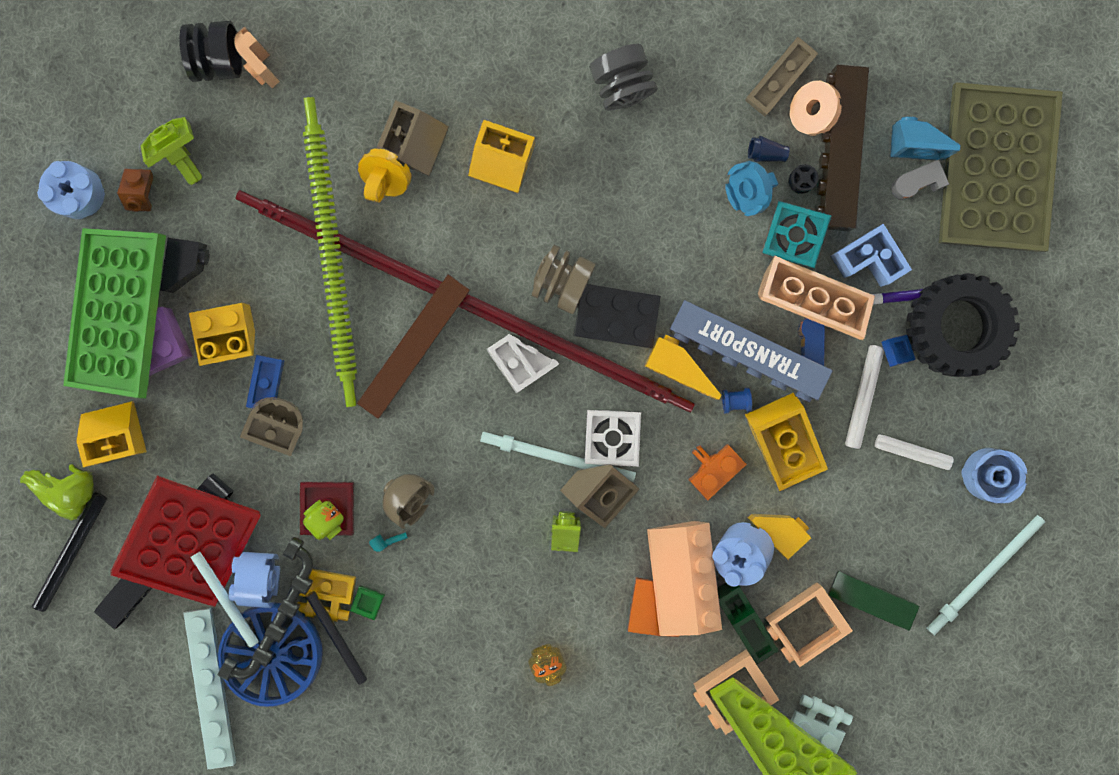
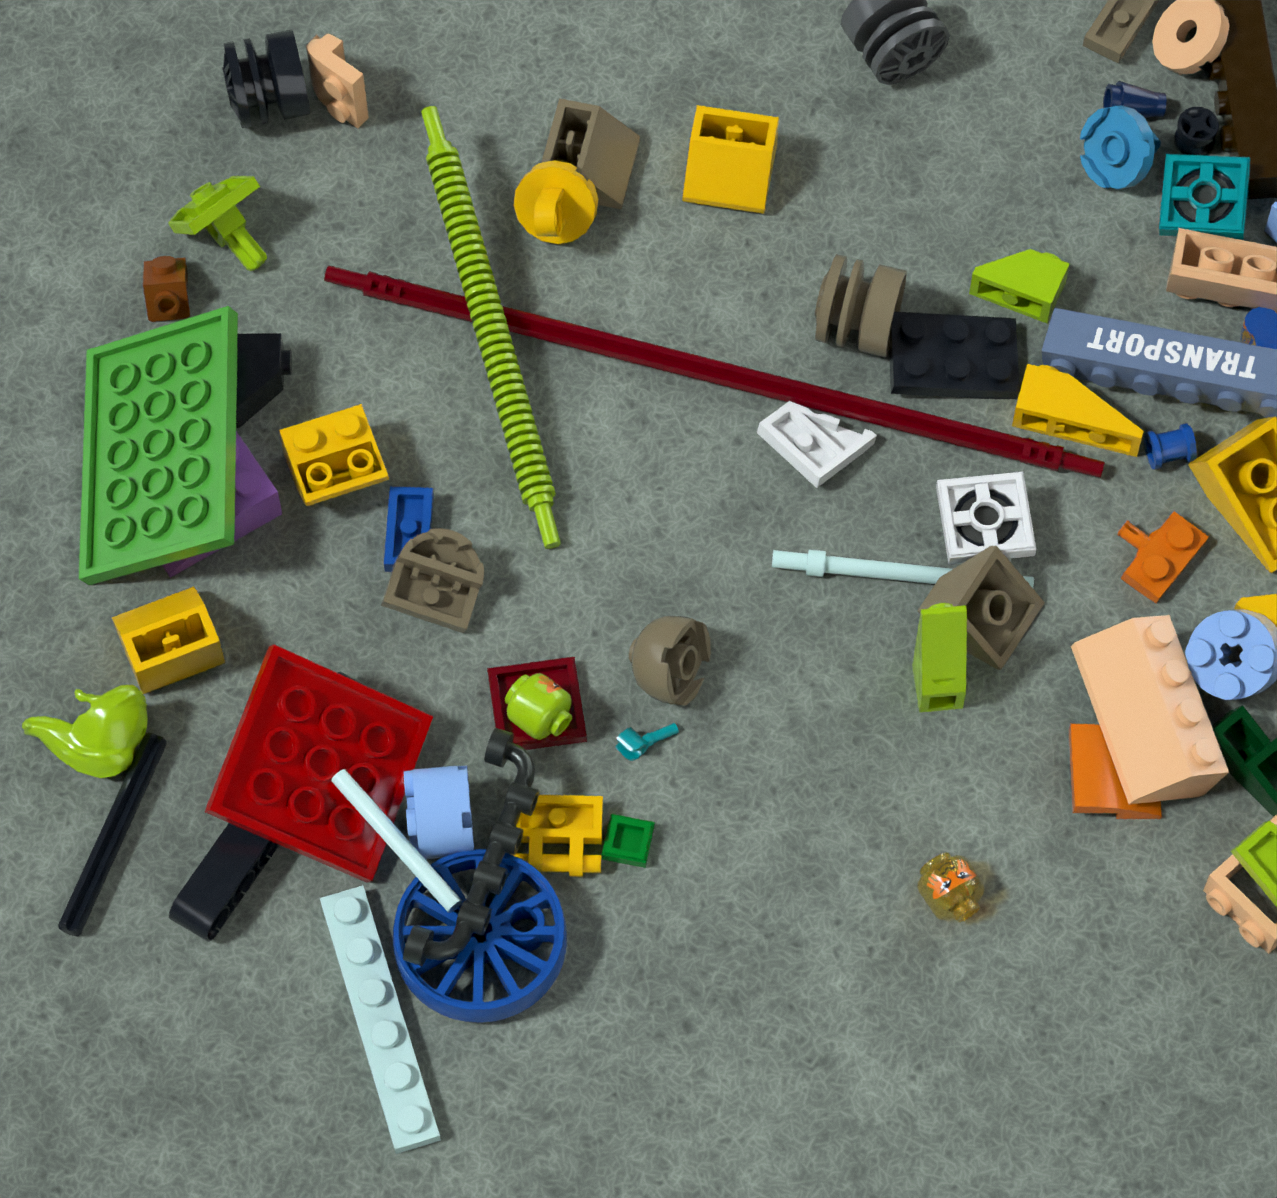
camera: 10 degrees left, 25 degrees down
light blue brick [37,161,105,219] -> none
black bar [305,591,367,685] -> none
reddish brown tile [357,274,470,419] -> none
none -> lime slope [969,249,1069,323]

